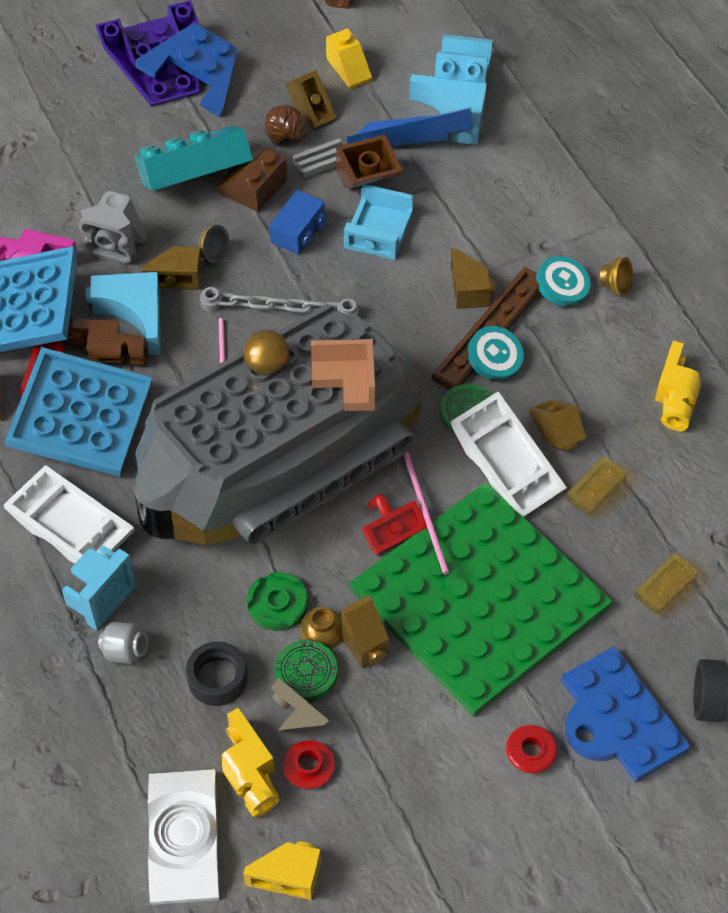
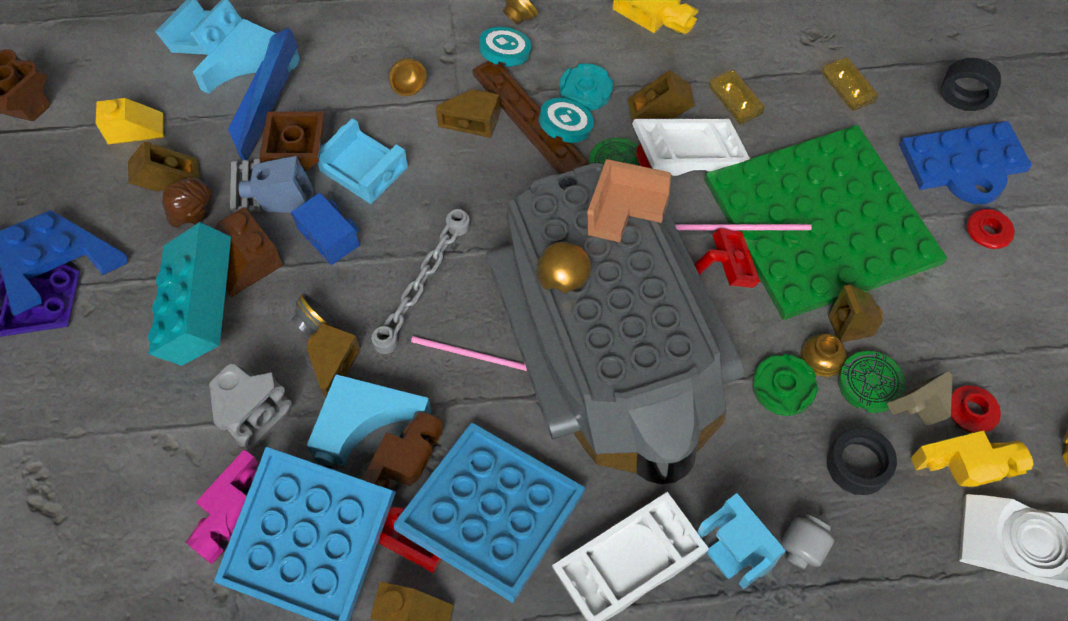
camera: 70 degrees left, 5 degrees up
none -> sand blue torso [239,156,314,213]
none -> pearl gold piece [388,58,427,96]
none -> teal tile [559,63,613,111]

